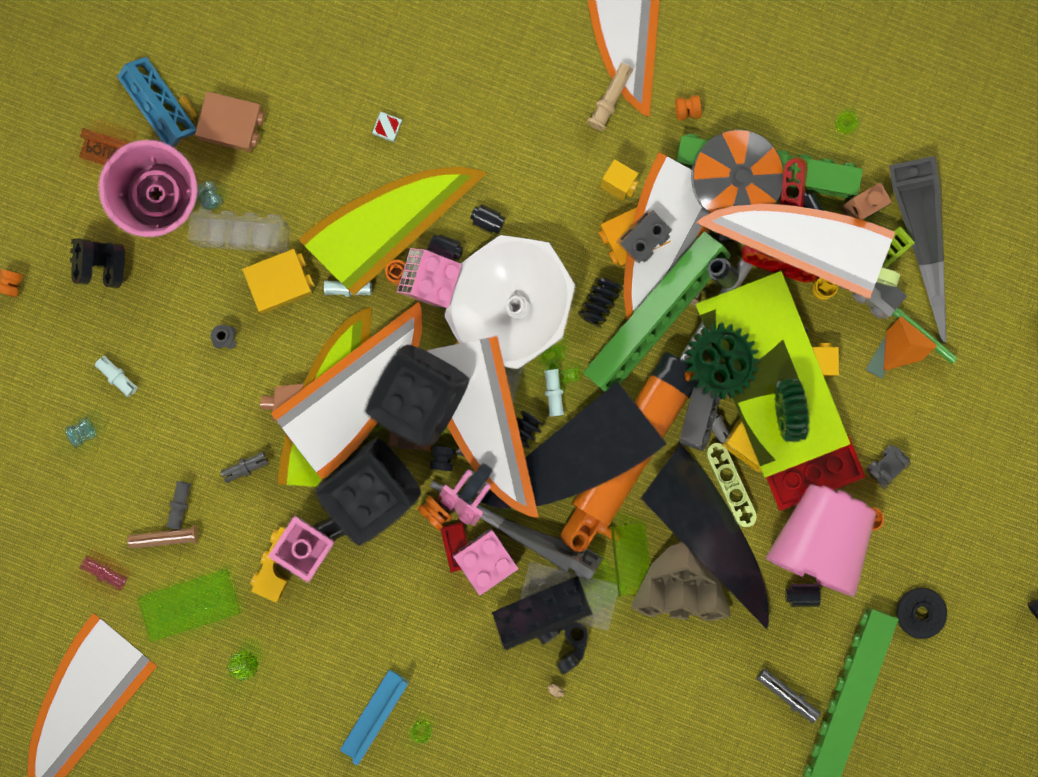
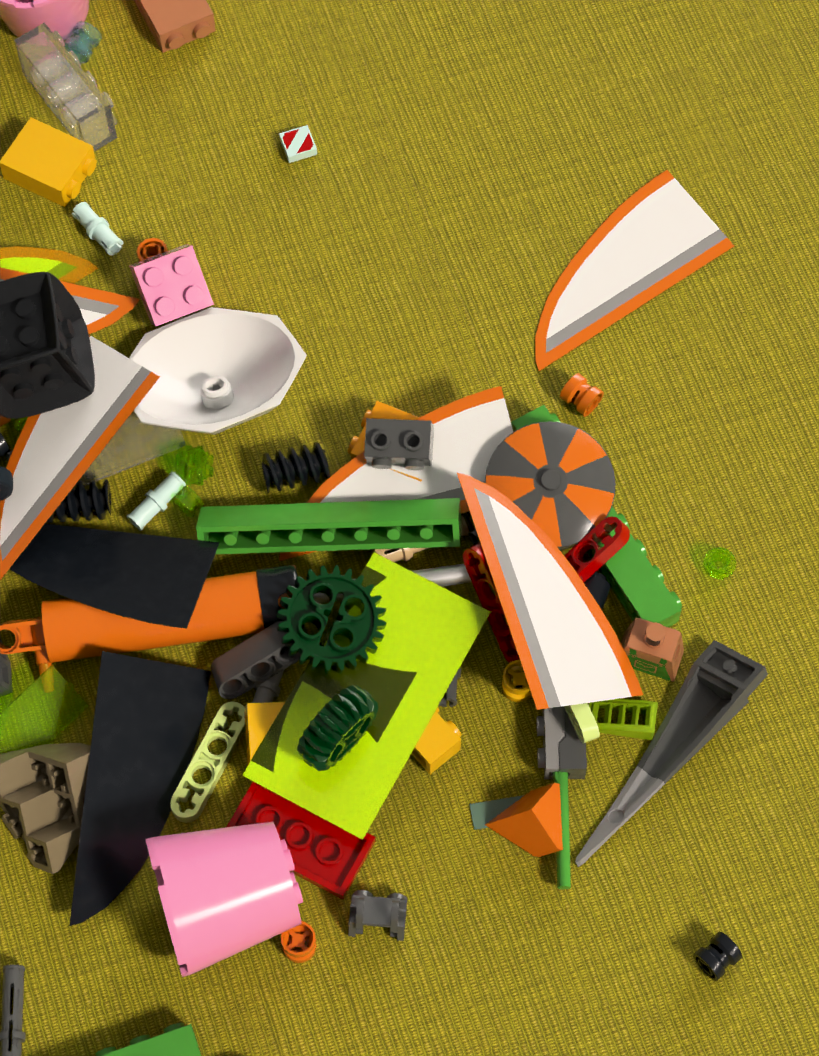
camera: 50 degrees right, 20 degrees down
clear neon green sticker [298,167,487,295] -> none
black brick [428,234,464,261] -> none
black brick [470,204,506,234] -> none
tan pin [587,63,633,131] -> none
yellow brick [600,159,639,201] -> none
black brick [708,258,739,289] -> none
black brick [785,583,821,607] -> none

